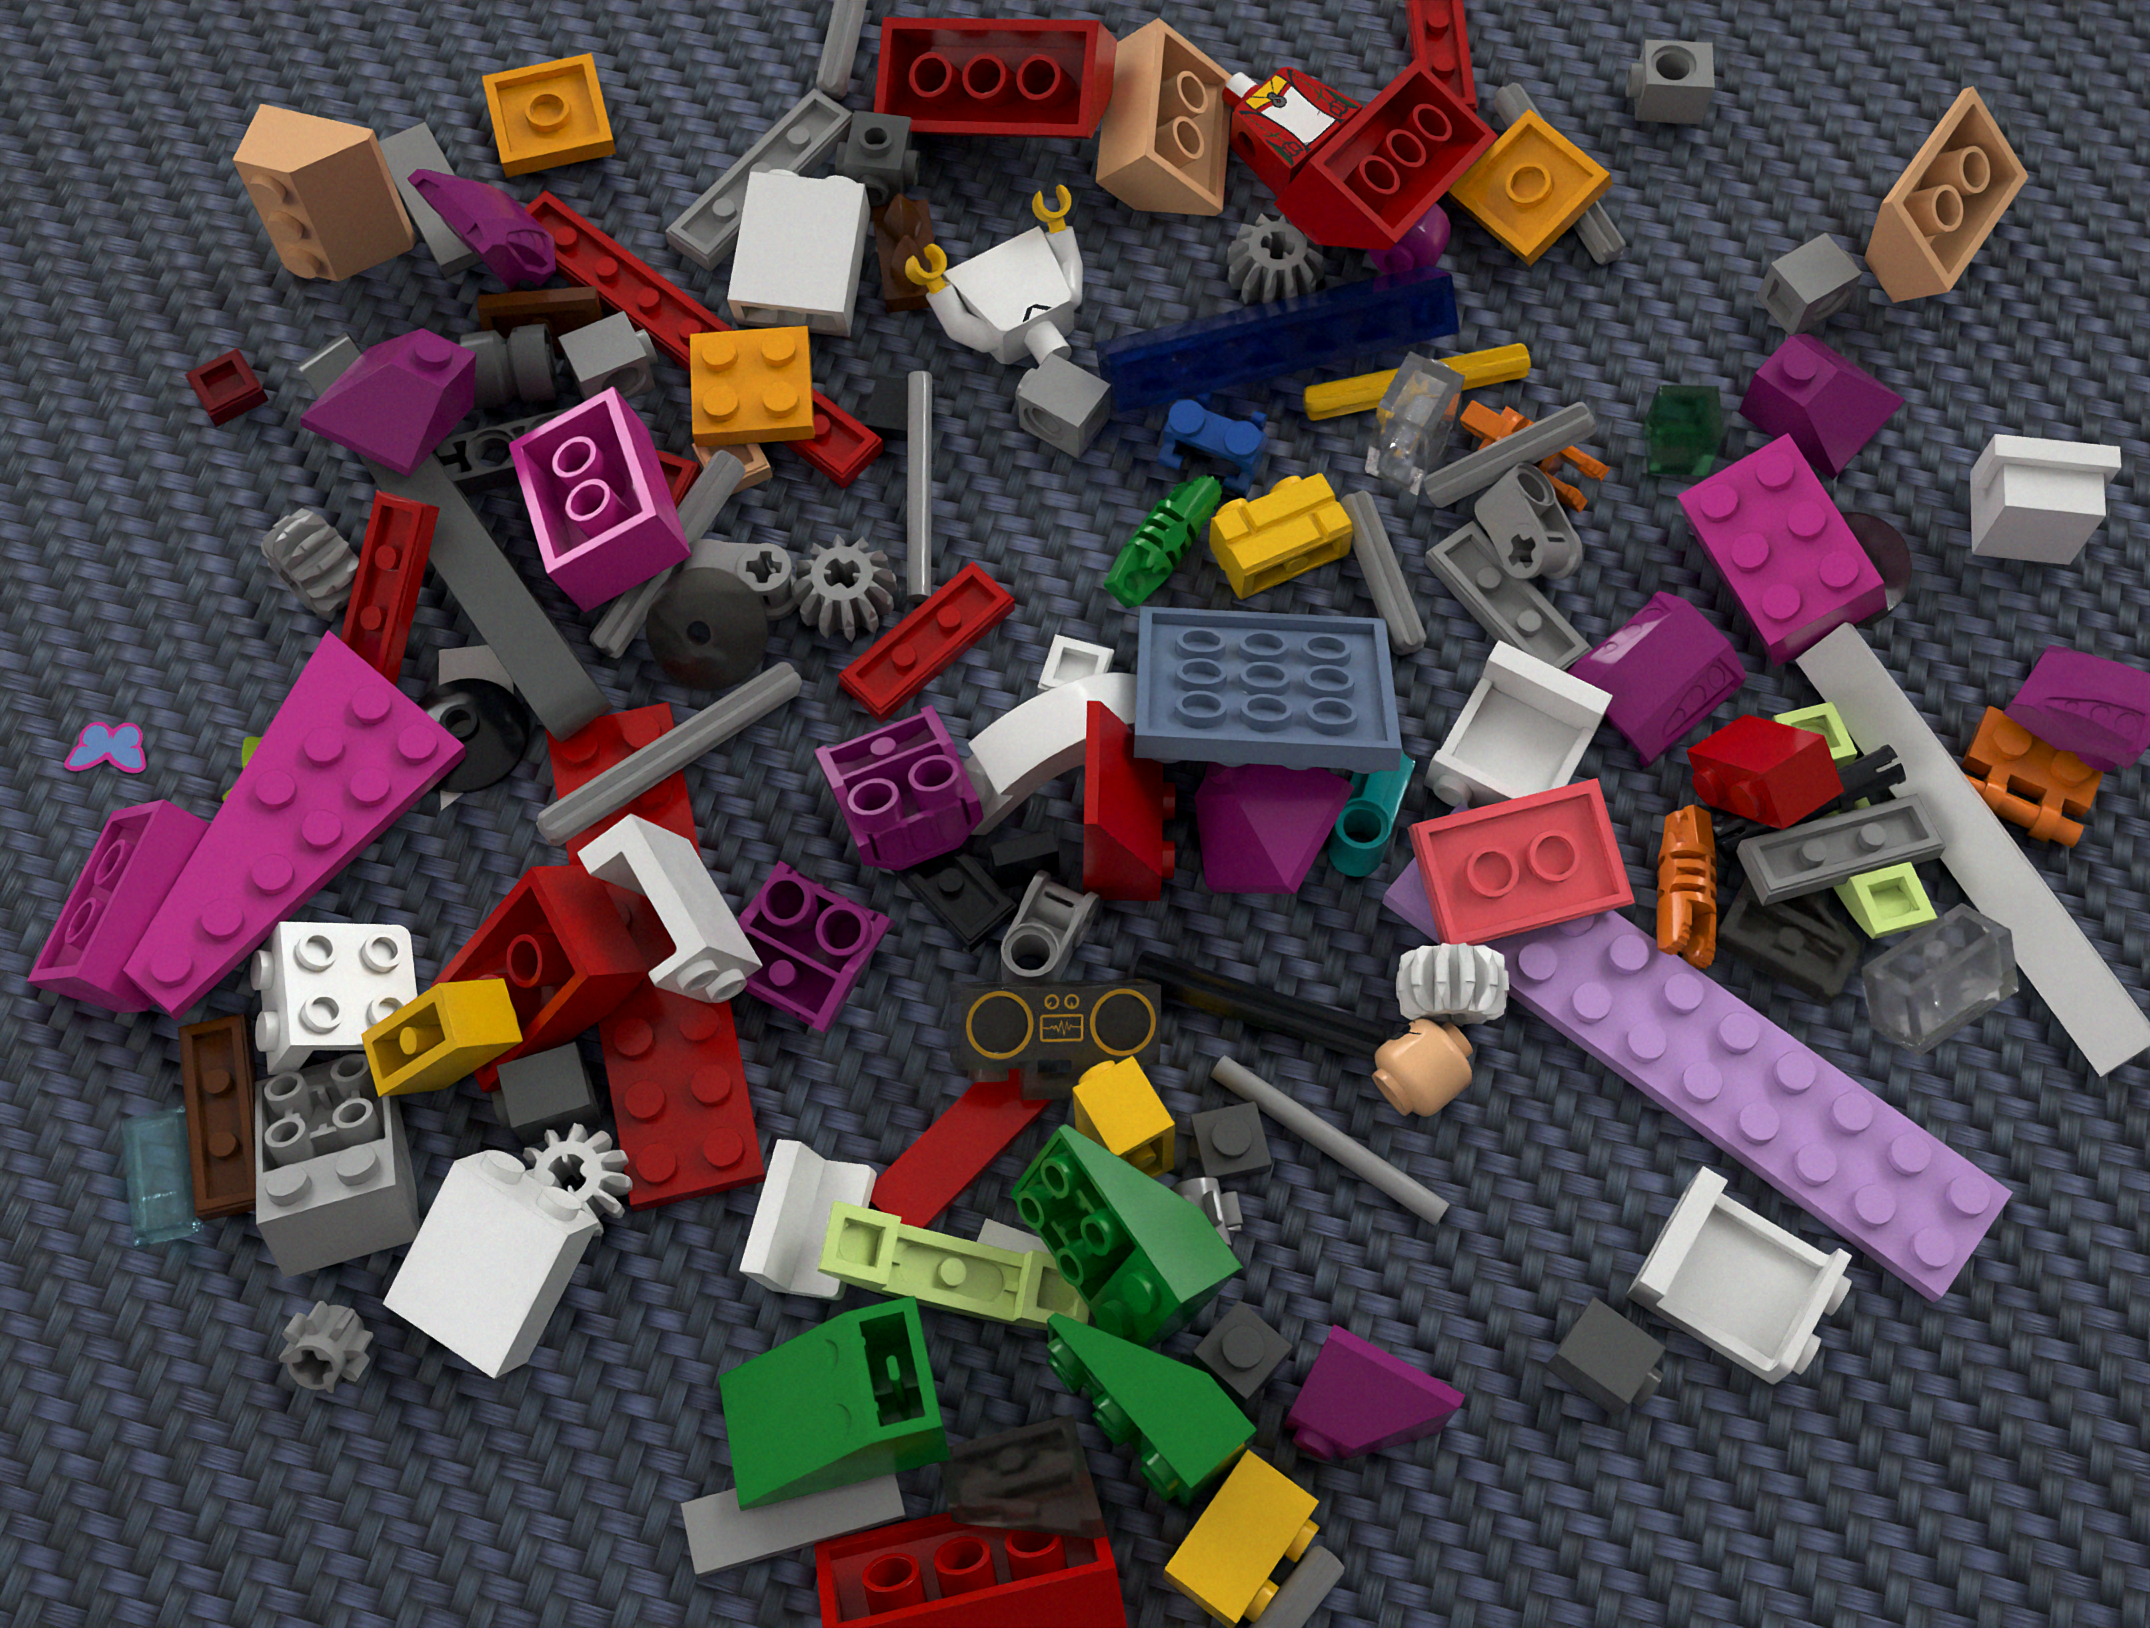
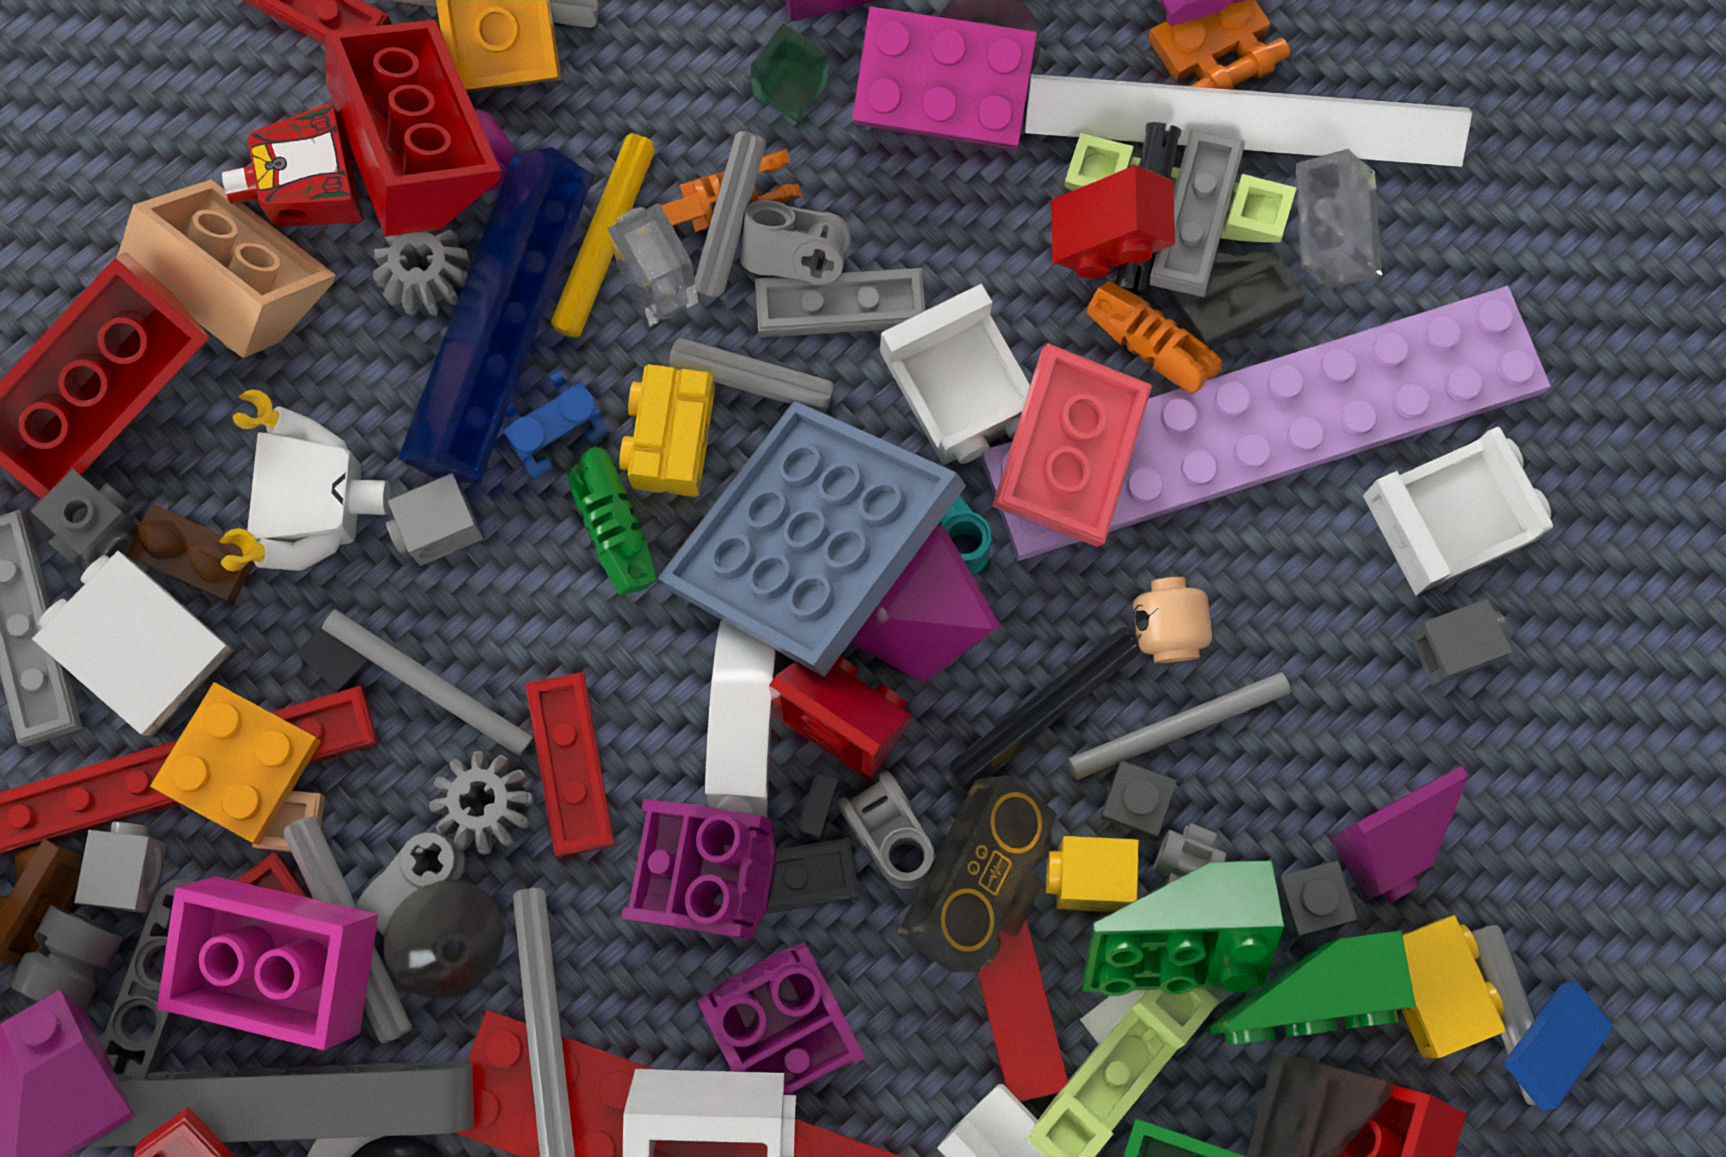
camera: 60 degrees left, 10 degrees up
white tile [1038,634,1114,695] -> none
white gear [1396,942,1509,1027] -> none
magenta slope [1566,590,1747,769] -> none

